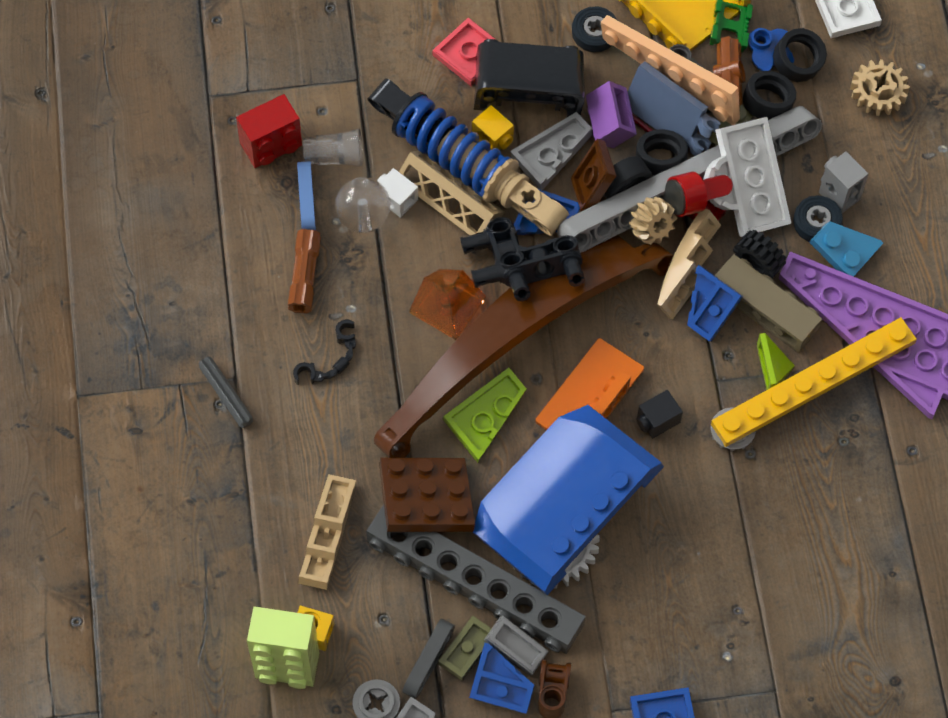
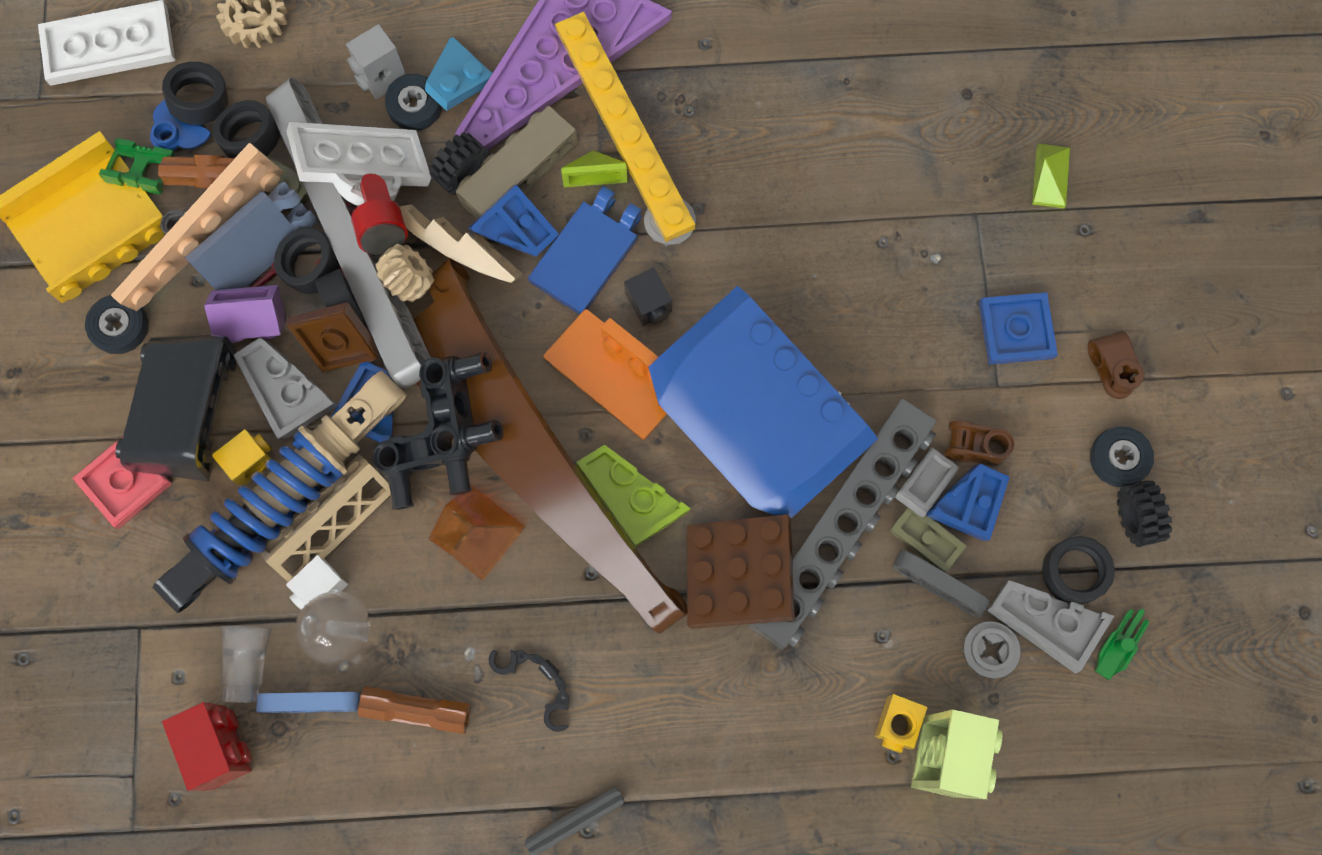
camera: 85 degrees left, 10 degrees up
tan slope [299,474,356,590] -> none
none -> blue tile [528,186,642,315]

